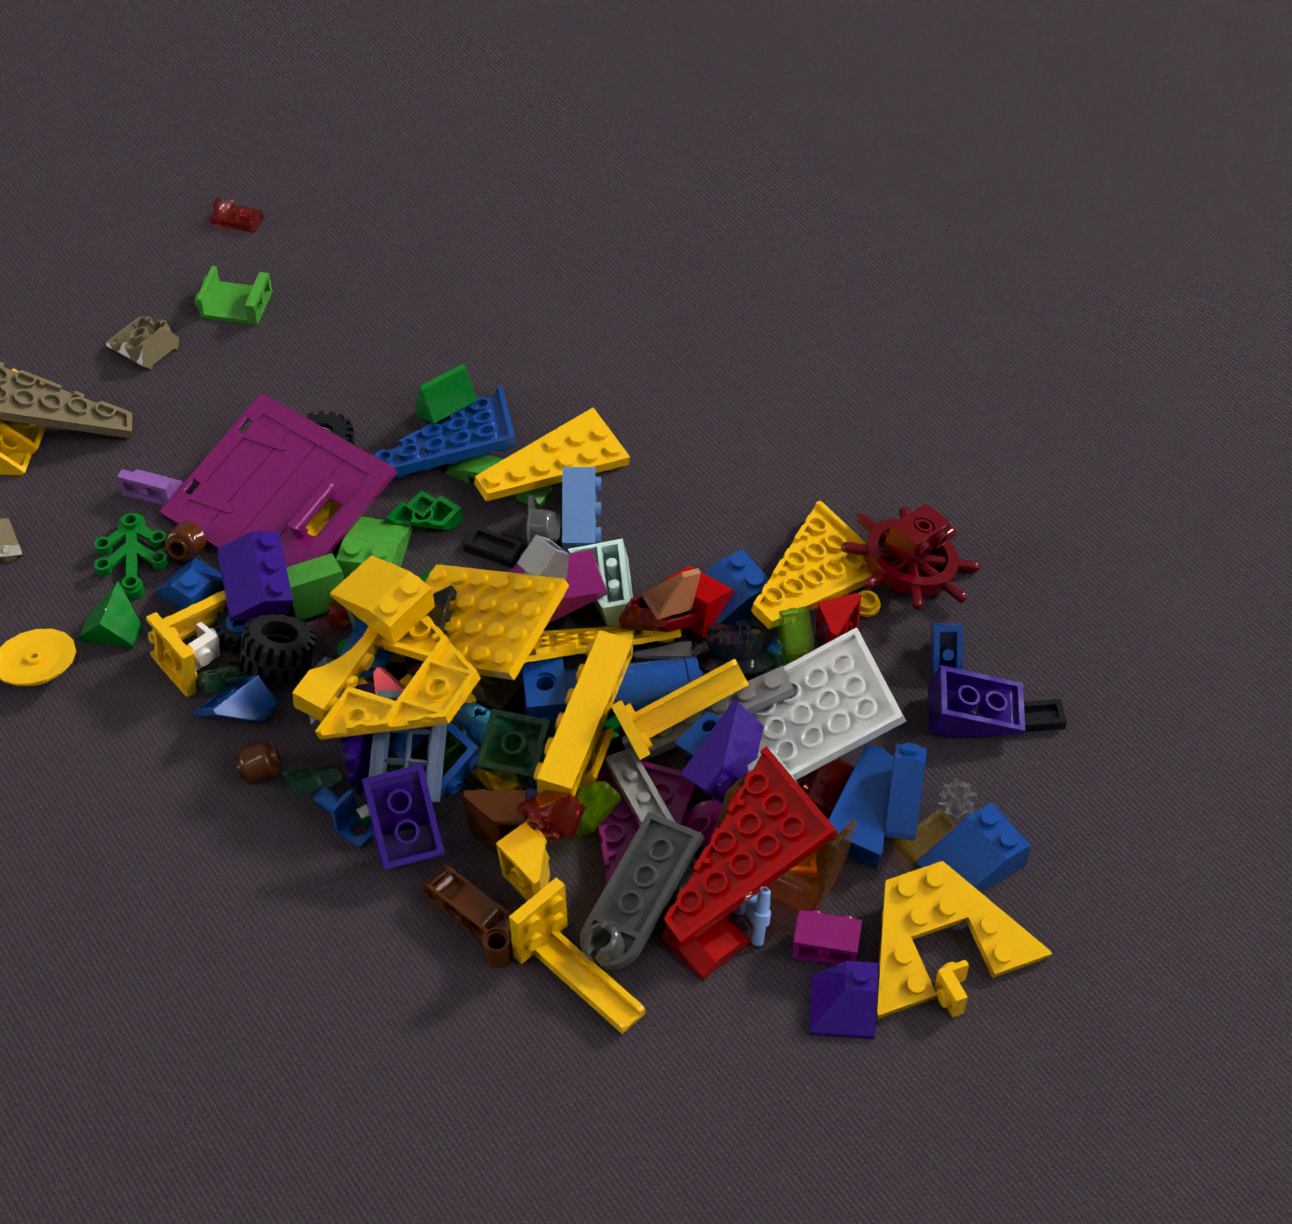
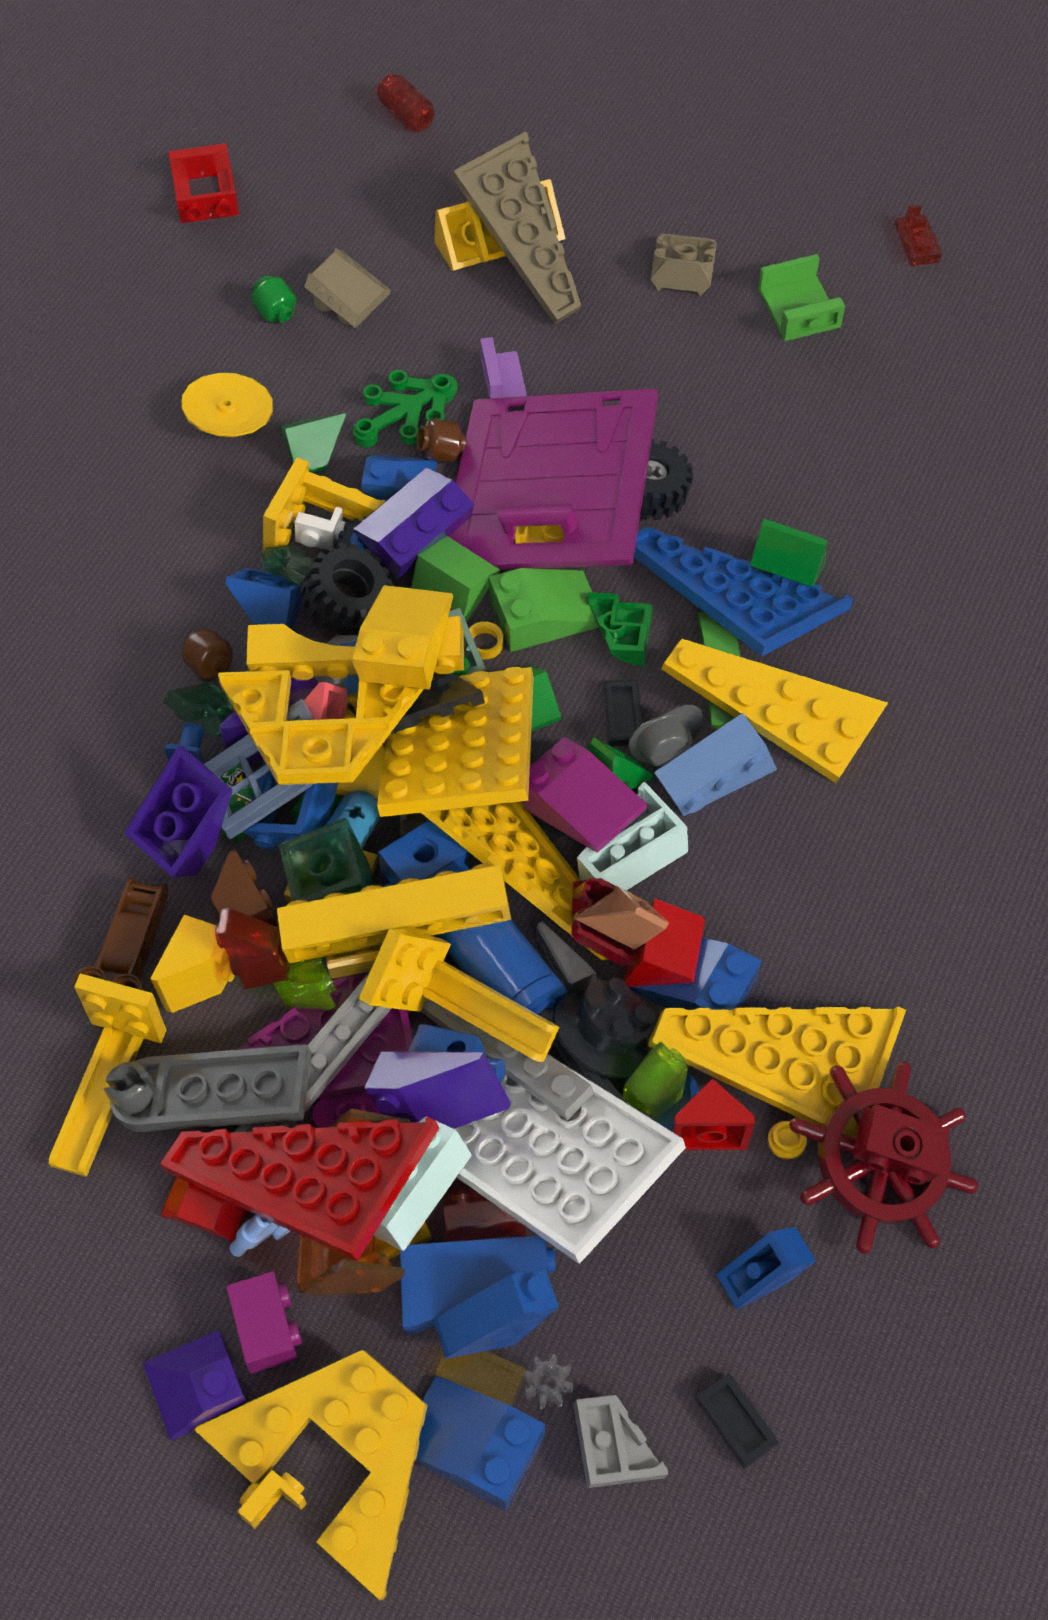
camera: 60 degrees right, 10 degrees up
light grey slope [517,535,569,581] -> none
dark purple slope [928,665,1025,738] -> none
none -> light grey wing [573,1395,668,1488]

